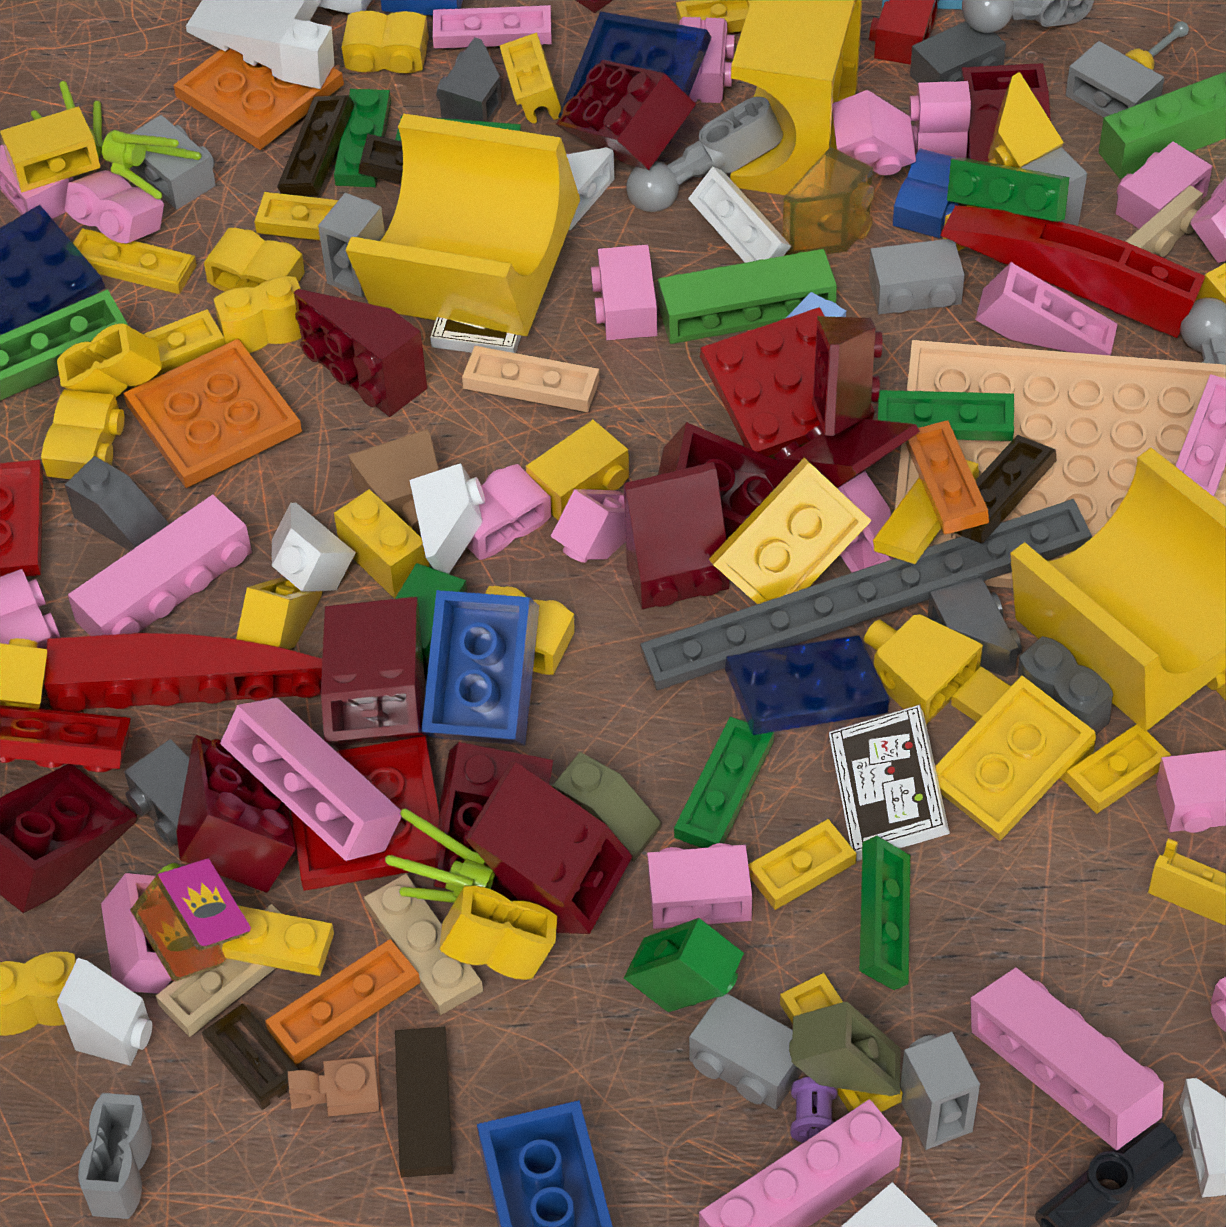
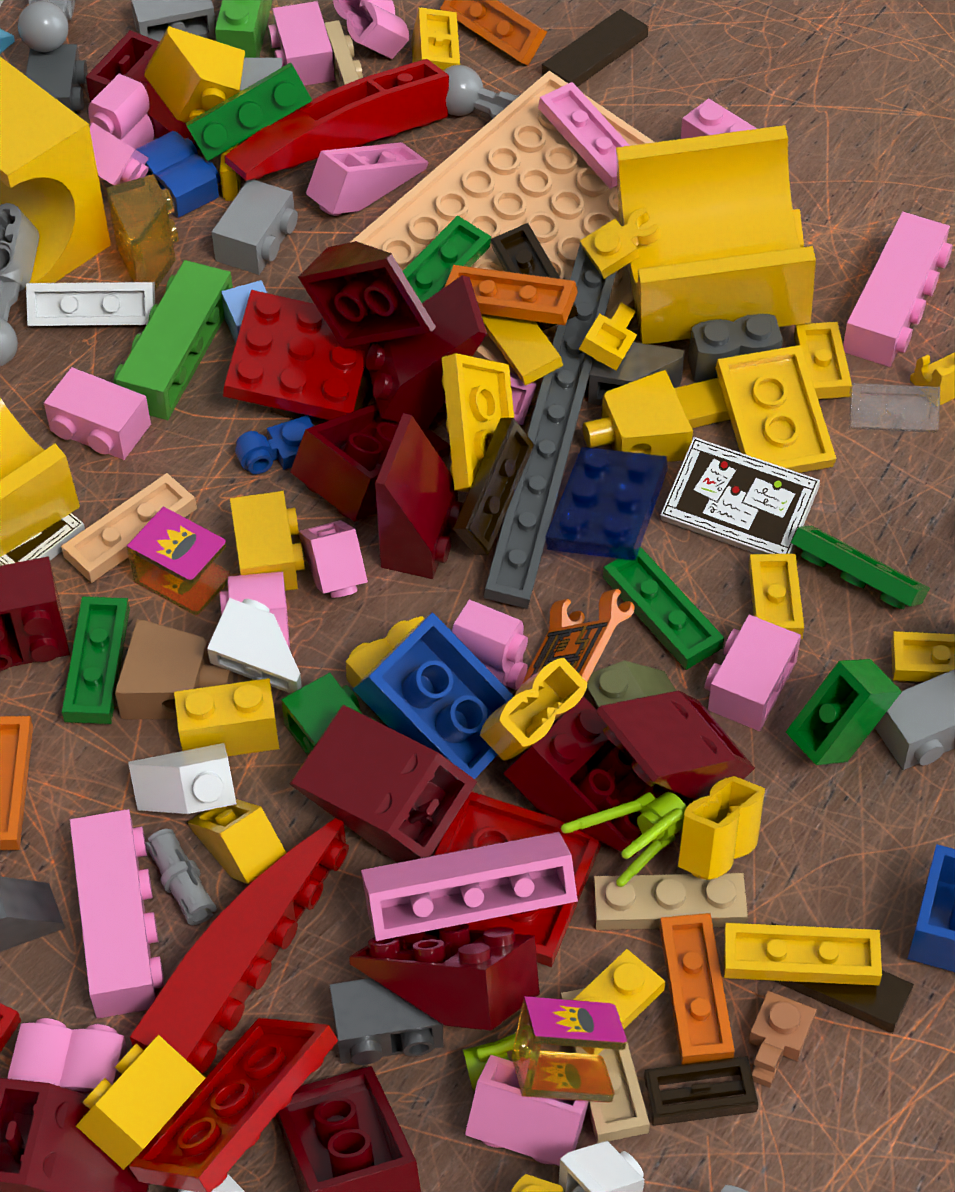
camera: 60 degrees left, 0 degrees up
none -> green plate [62,596,130,724]
none -> piece [127,506,231,616]
none -> light grey pin [145,829,217,925]
none -> blue plate [235,415,313,474]
none -> bright pink brick [452,599,528,691]
none -> dark brown tile [453,418,534,555]
none -> yellow brick [480,658,588,760]
none -> flag [514,589,635,696]
none -> yellow plate [579,302,637,371]
none -> yellow plate [580,208,661,279]
none -> yellow plate [724,923,882,986]
none -> clear plate [849,383,940,433]

